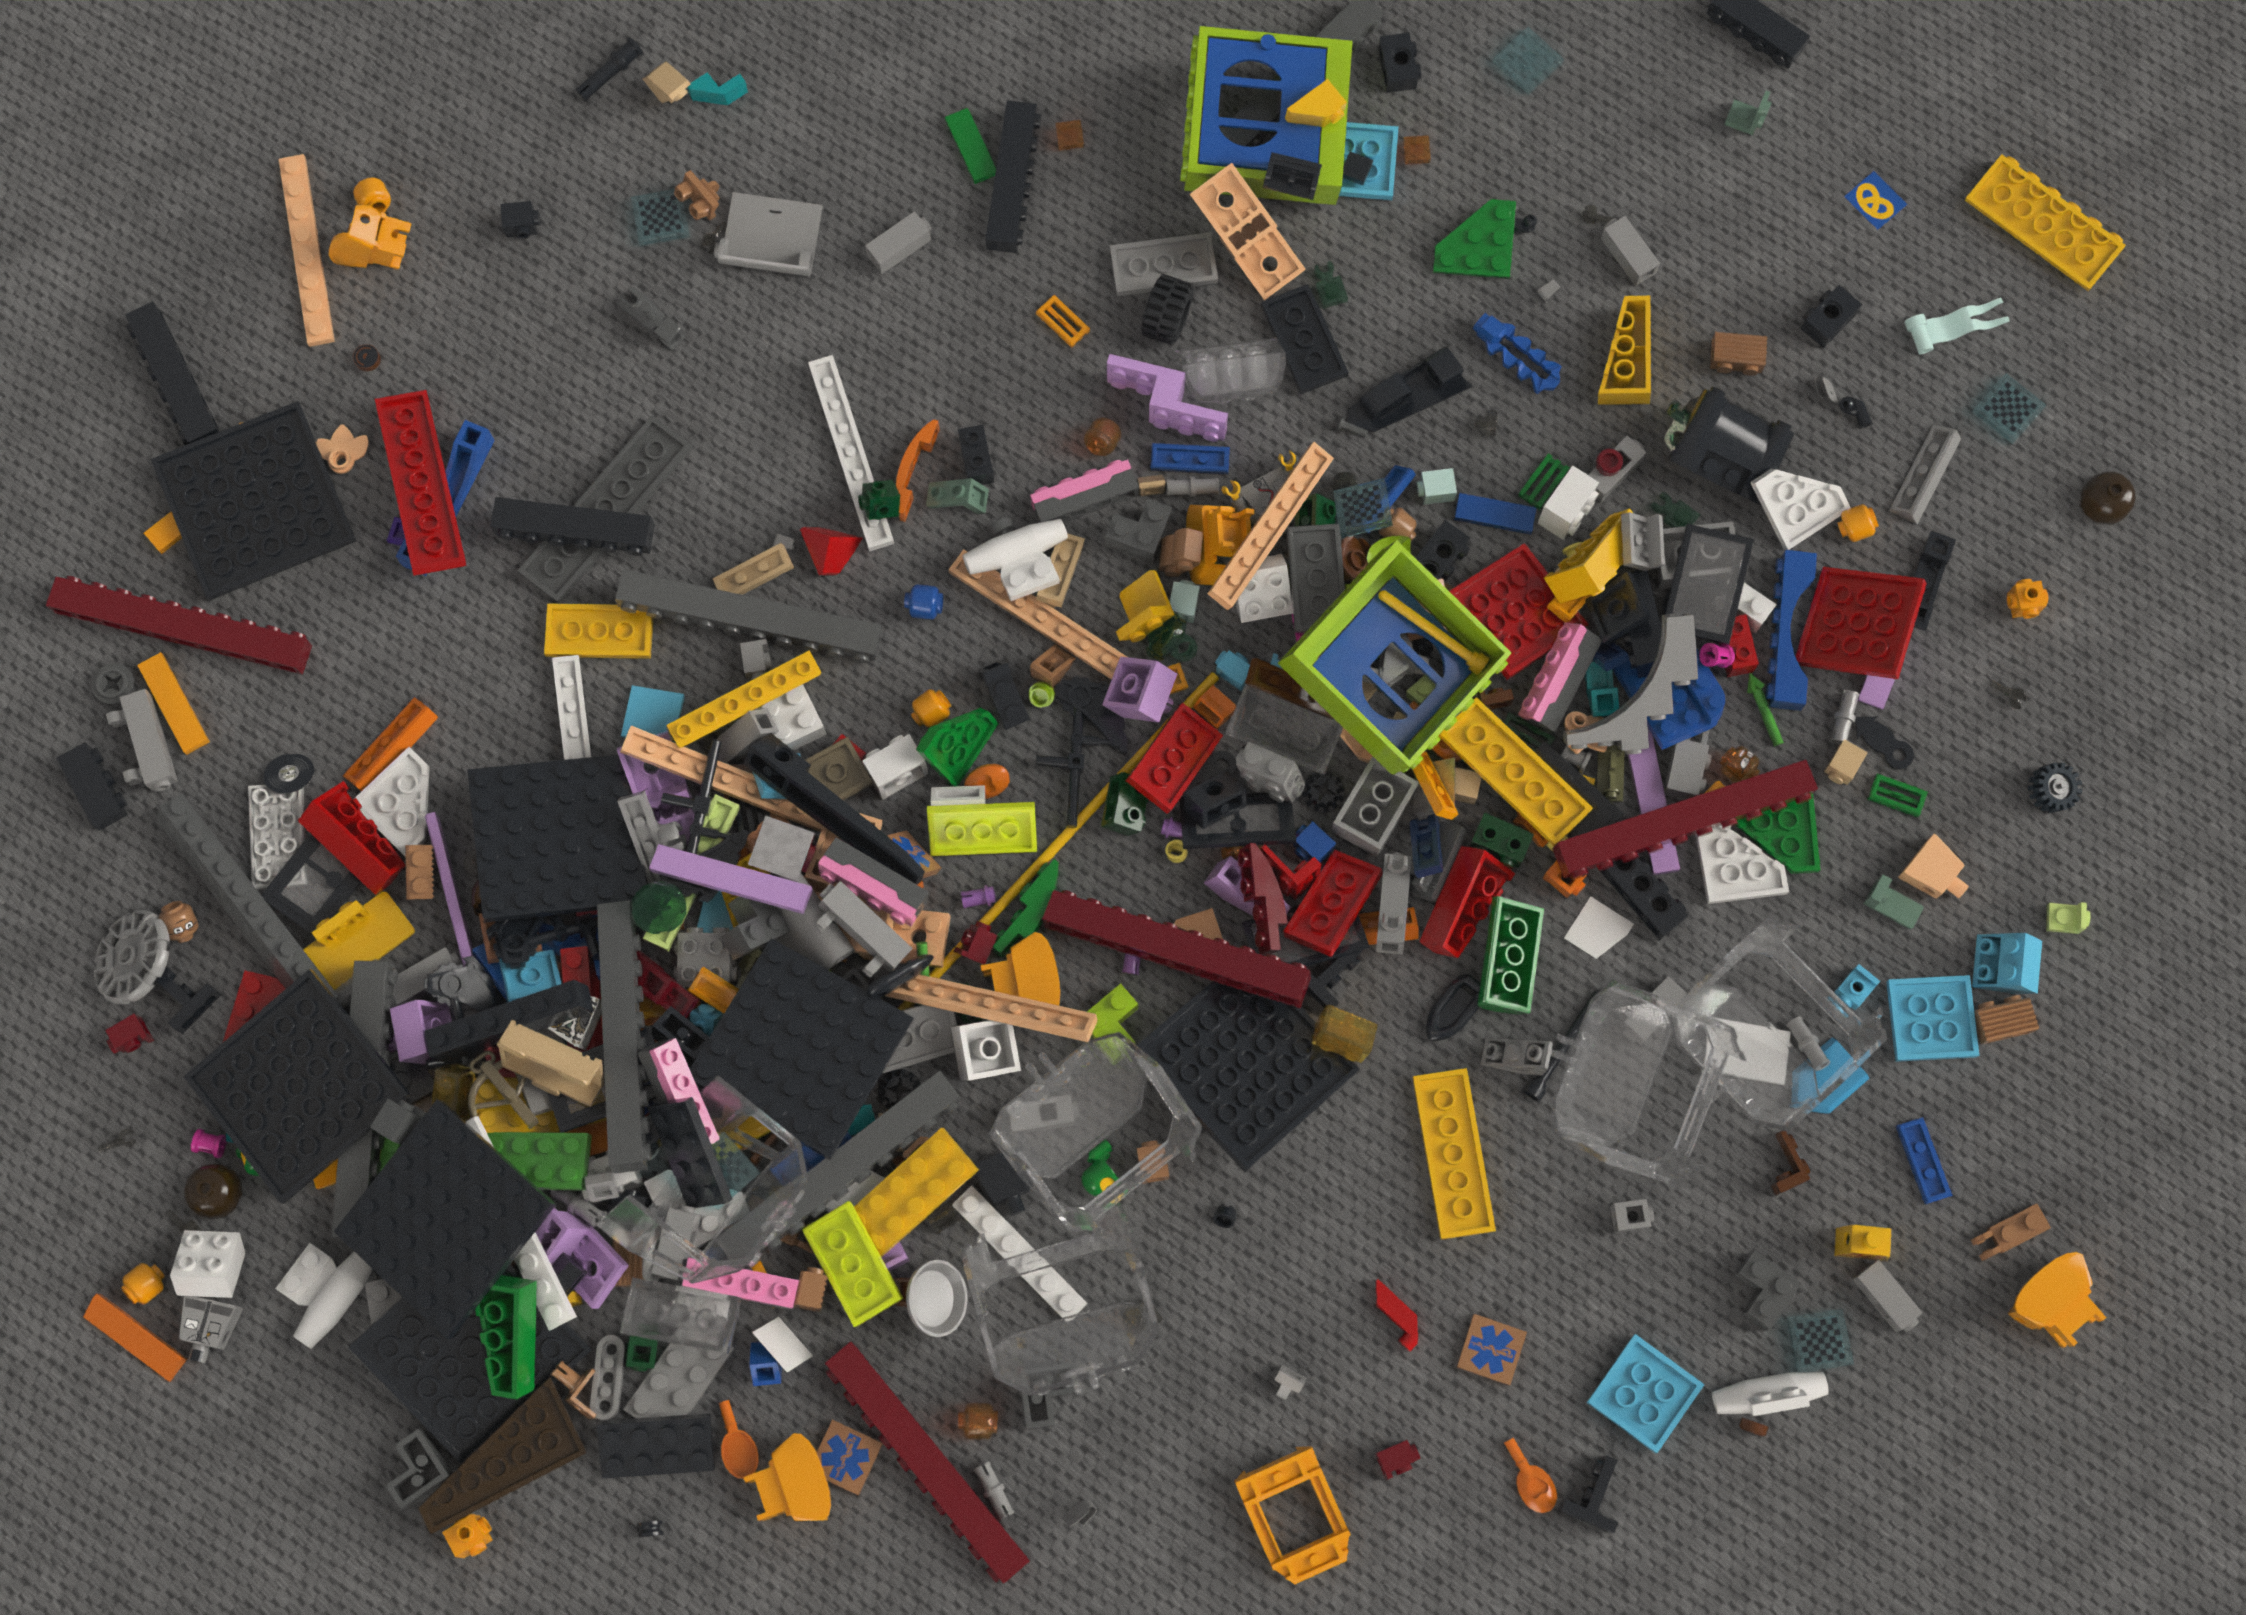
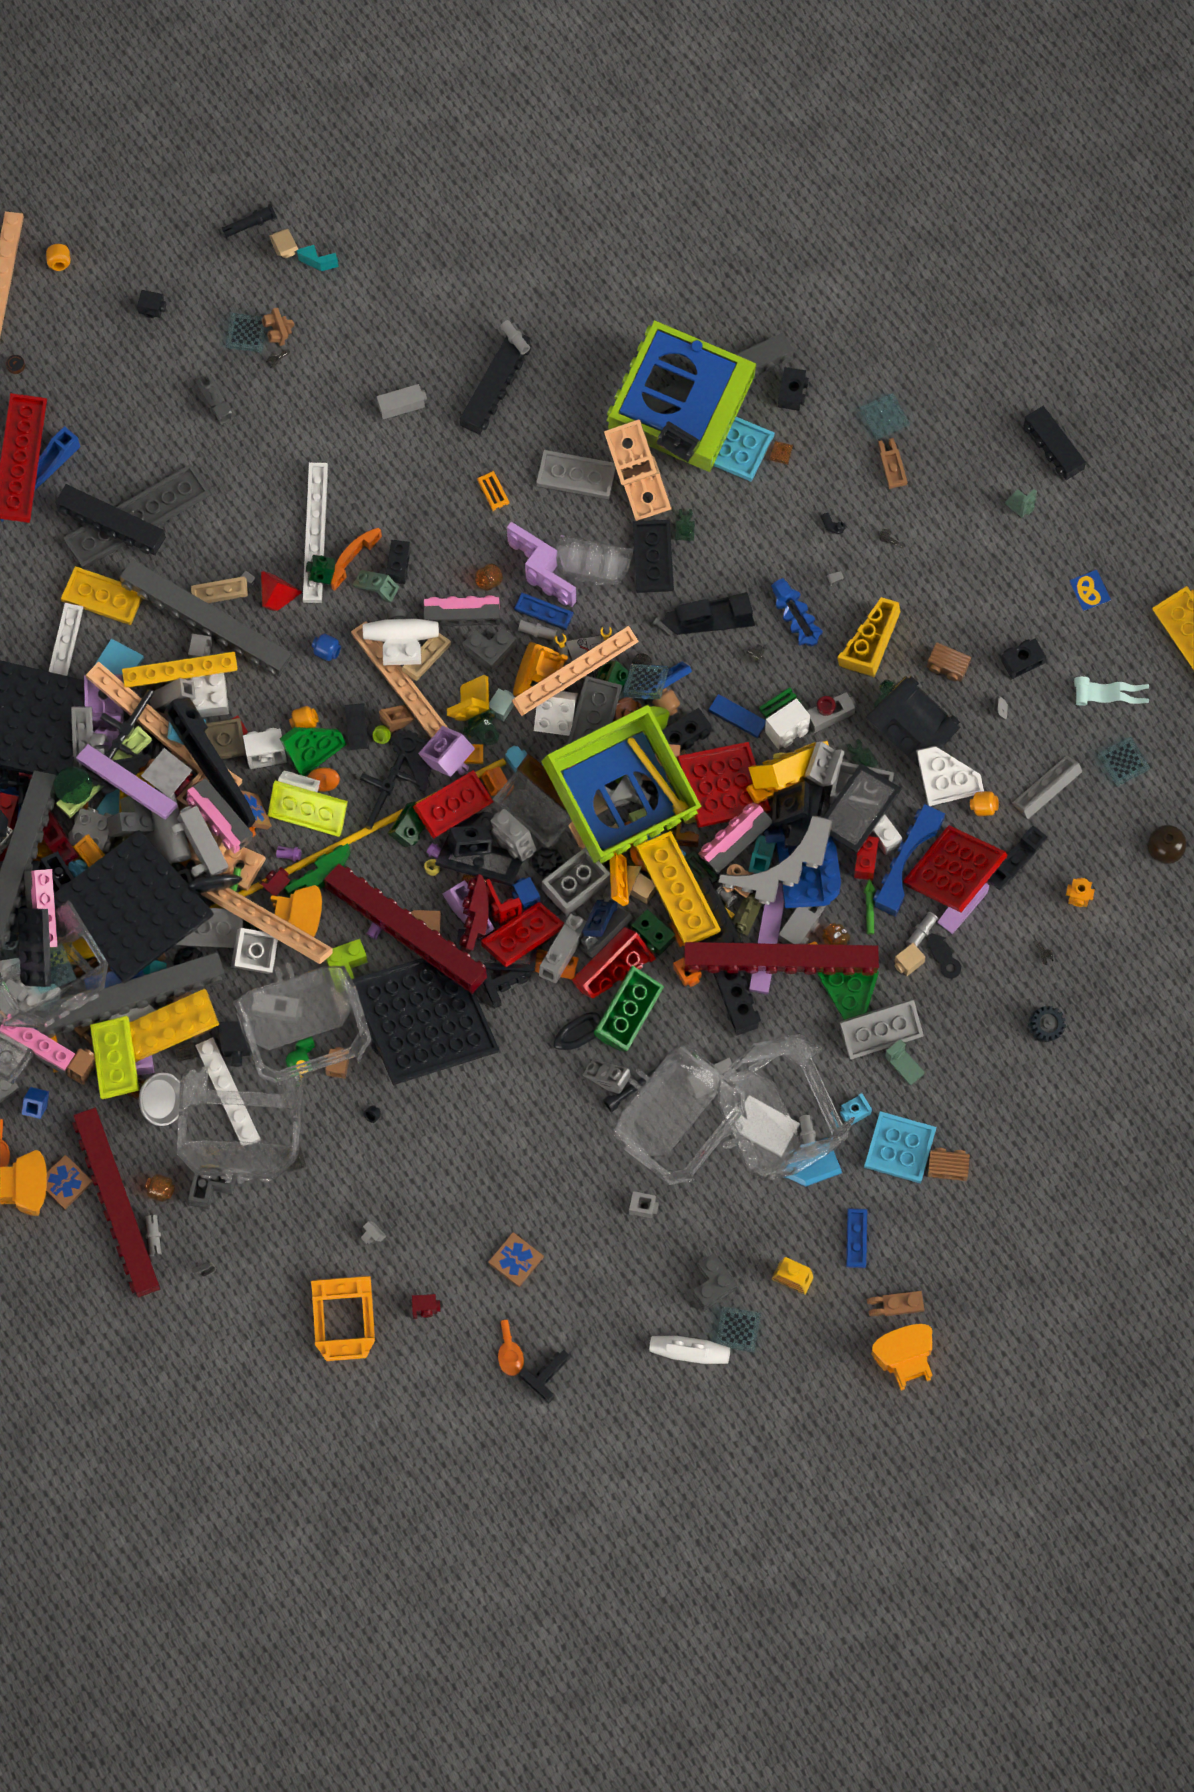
camera: 20 degrees right, 5 degrees down
light orange piece [329,204,411,269] -> none
light grey door [714,192,823,277] -> none
white sticker [752,1317,813,1372] -> none
green tile [945,108,996,184] -> none
clear orange plate [1055,120,1084,150] -> none
tan slope [1137,475,1165,496] -> none
black tyre [1141,274,1194,345] -> none
medium nougat brick [1159,528,1203,577] -> none
yellow slope [1285,79,1347,127] -> none
clear yellow brick [1312,1004,1378,1063] -> none
black tile [1343,151,1374,186] -> none
red piece [1375,1279,1418,1352] -> none
yellow plate [1412,1068,1496,1240] -> none
light aqua brick [1416,468,1457,505] -> none
green plate [1433,199,1516,279] -> none
white sticker [1564,896,1634,959] -> none
medium azure plate [1586,1334,1705,1454] -> none
light grey brick [1601,216,1660,286] -> none
white plate [1695,826,1789,904] -> none
dark pink bush [1699,643,1735,668] -> none
reddish brown tile [1739,1417,1769,1437] -> none
reddish brown bracket [1771,1129,1810,1196] -> none
black arm [1839,396,1873,429] -> none
light grey brick [1852,1260,1923,1332] -> none
green tile [1867,773,1928,817] -> none
light nougat torso [1898,834,1969,899] -> none
medium azure slope [1972,933,2042,994] -> none
yellowish green bracket [2046,902,2090,934] -> none
none -> light grey pin [500,320,530,354]
none -> light grey plate [839,999,924,1060]
none -> medium nougat hinge [878,438,907,489]

